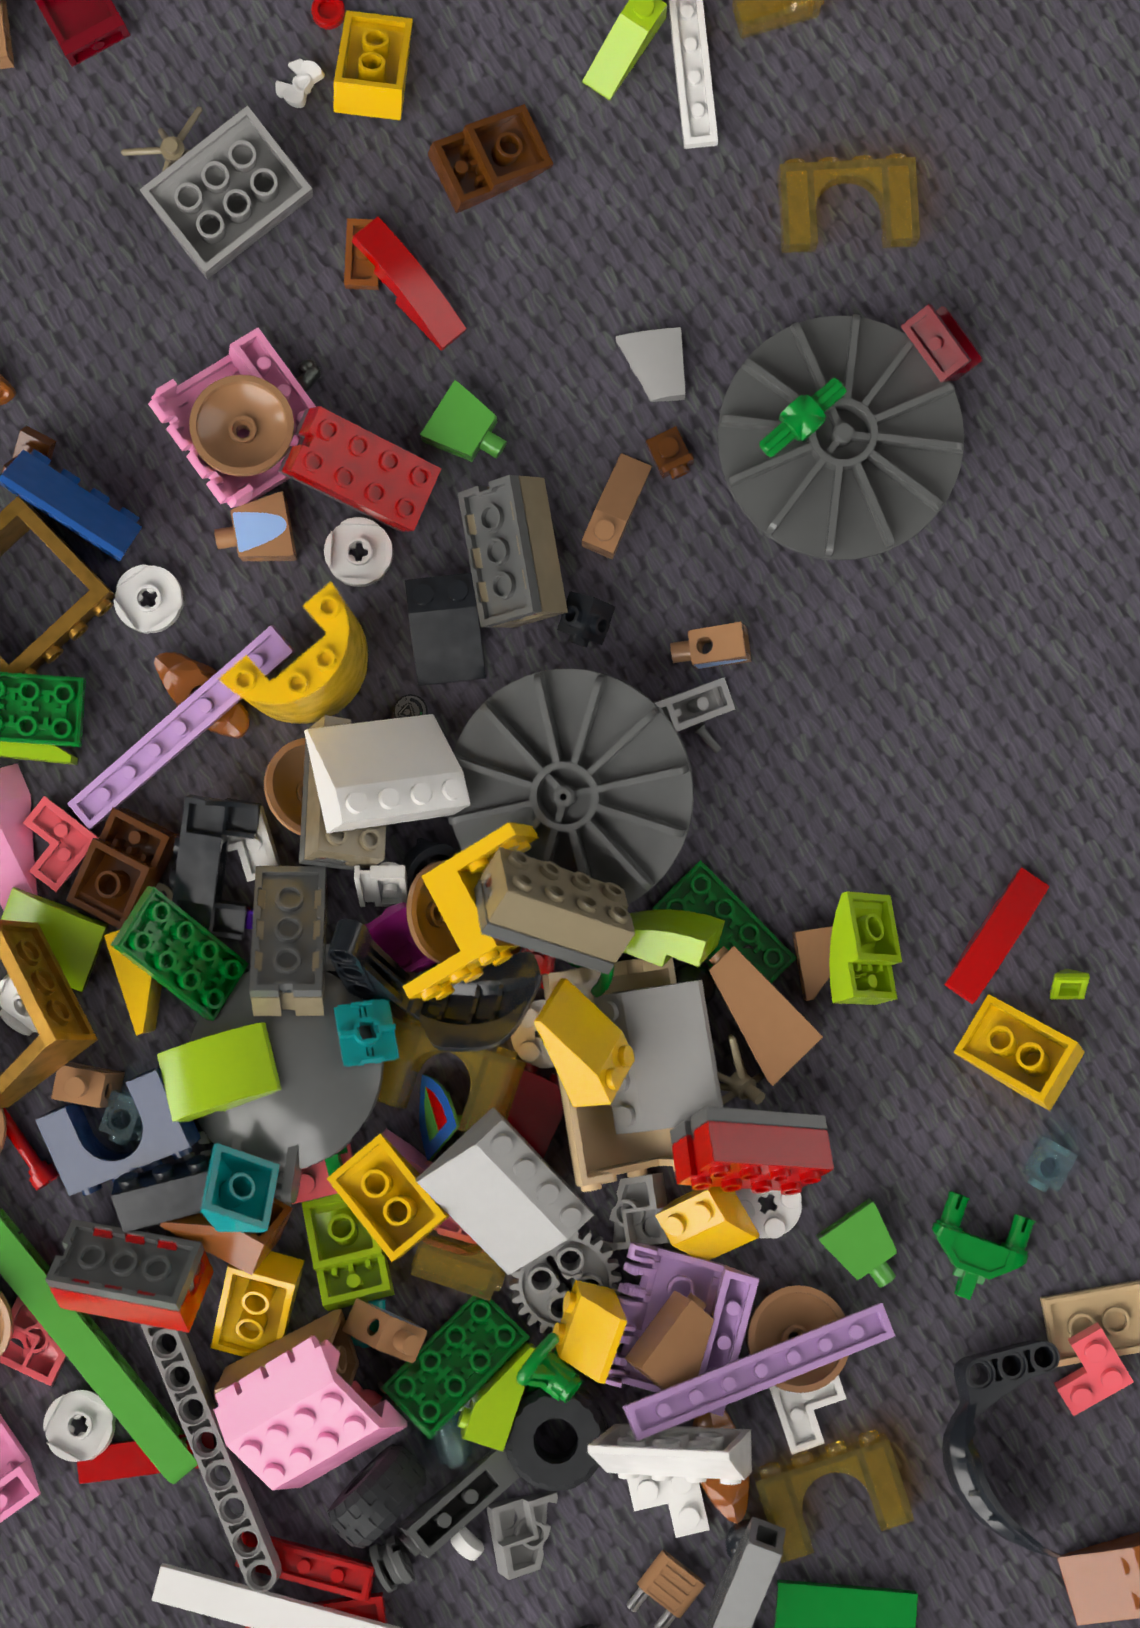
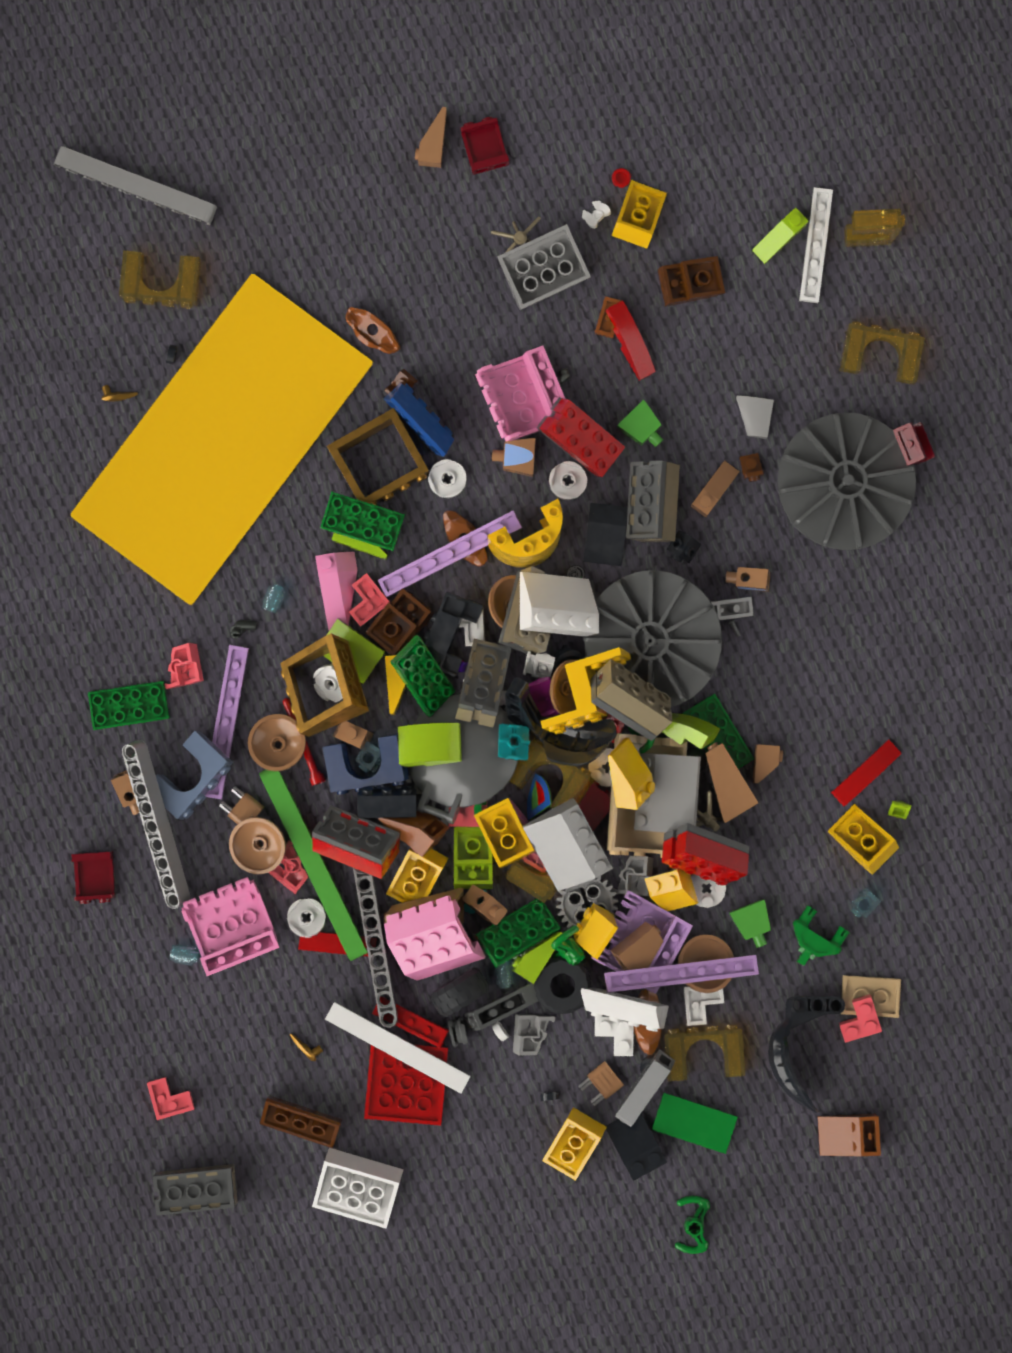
camera: 15 degrees right, 0 degrees up
medium nougat dish [189,375,294,476] -> none
teal slope [200,1143,280,1232] -> none
green axle [759,378,847,458] -> none
lime slope [829,891,902,1005] -> none

